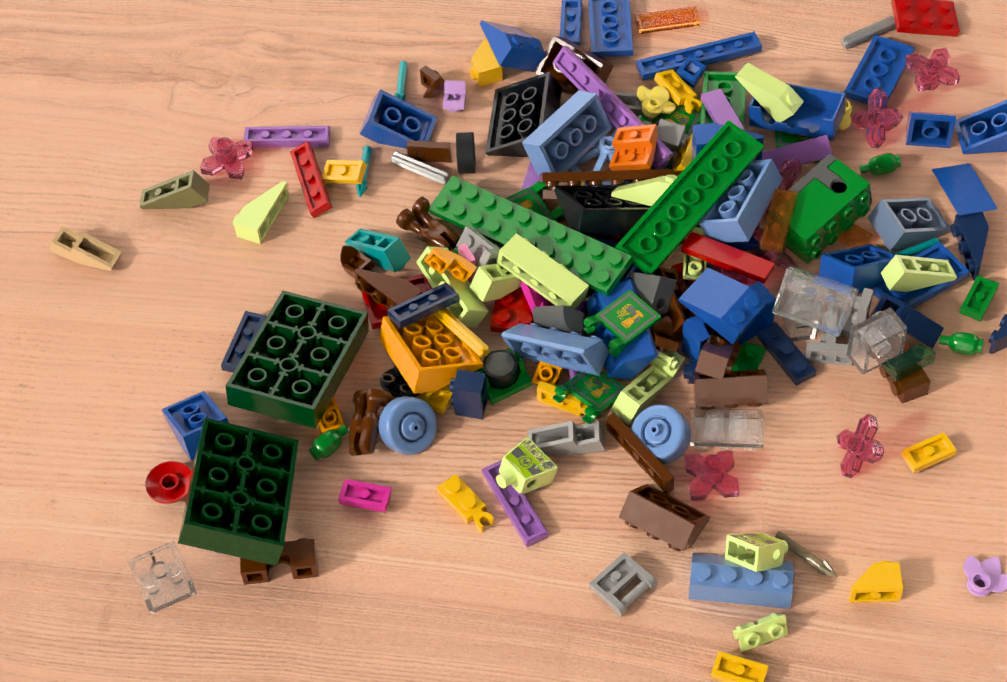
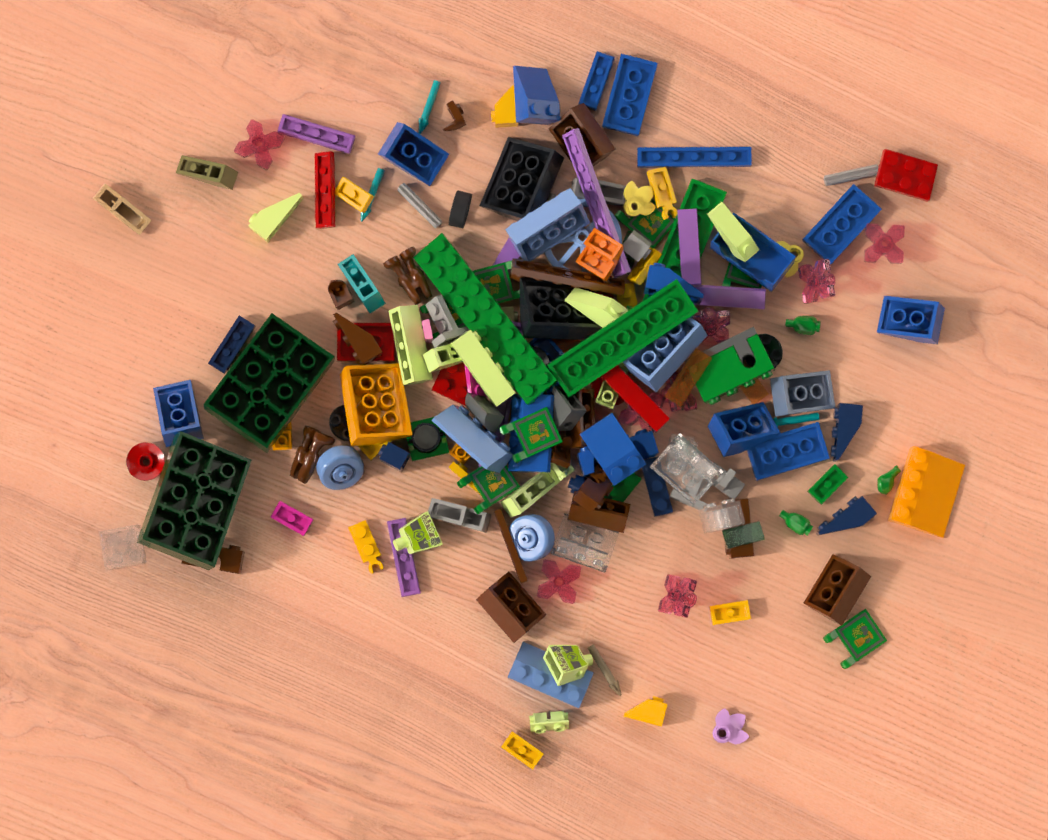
camera: 10 degrees right, 30 degrees up
green plant [309,425,349,460] -> none
dark blue plate [387,282,459,329] -> none
reddish brown tile [406,140,452,163] -> none
light orange slope [424,247,477,283] -> none
yellow axle [433,308,490,357] -> none
lavender bracket [443,80,466,112] -> none
light grey plate [589,552,657,617] -> none
clear orange tile [635,6,700,34] -> none
blue slope [677,55,707,88] -> none
dark blue slope [870,292,944,349] -> none
yellowish green slope [881,255,957,292] -> none
blue slope [906,111,956,148] -> none
blue sticker [932,163,998,215] -> none

